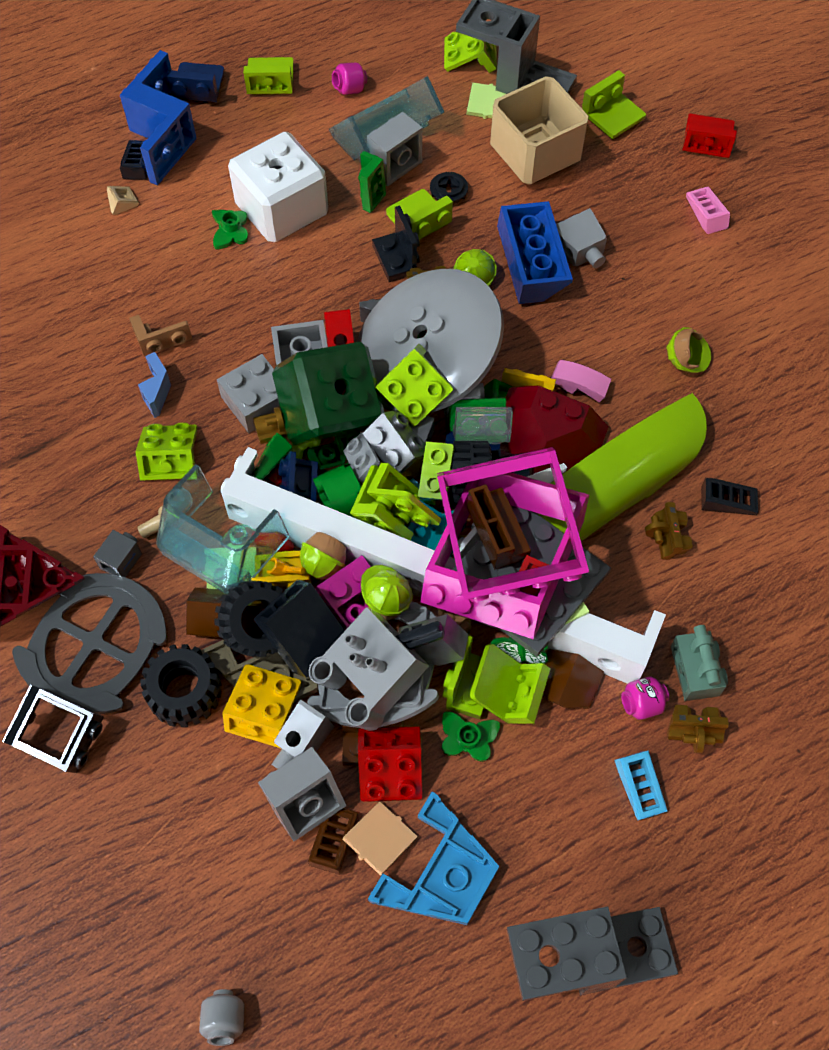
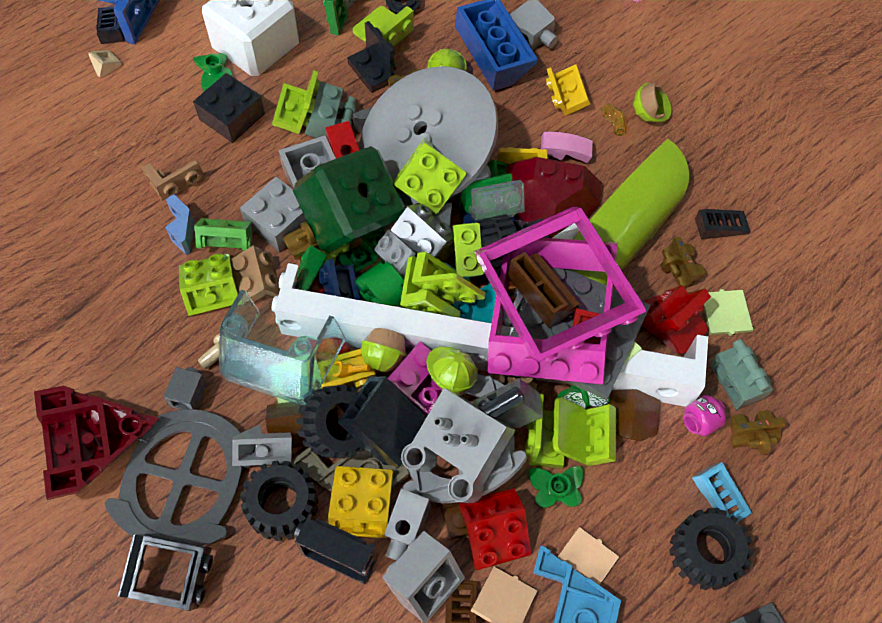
camera: 15 degrees left, 0 degrees up
none -> black brick [193,72,265,143]
none -> bright green hinge [194,218,252,251]
none -> medium nougat bracket [230,245,280,306]
none -> light grey slope [232,425,292,466]
none -> lime bracket [272,70,321,134]
none -> black window [294,514,378,585]
none -> sand green brick [305,81,356,138]
none -> yellow bracket [546,64,591,116]
none -> light nougat piece [557,527,619,585]
none -> clear yellow arm [601,103,626,136]
none -> red piece [642,285,711,354]
none -> black tyre [669,508,753,590]
none -> yellowish green piece [703,289,753,336]

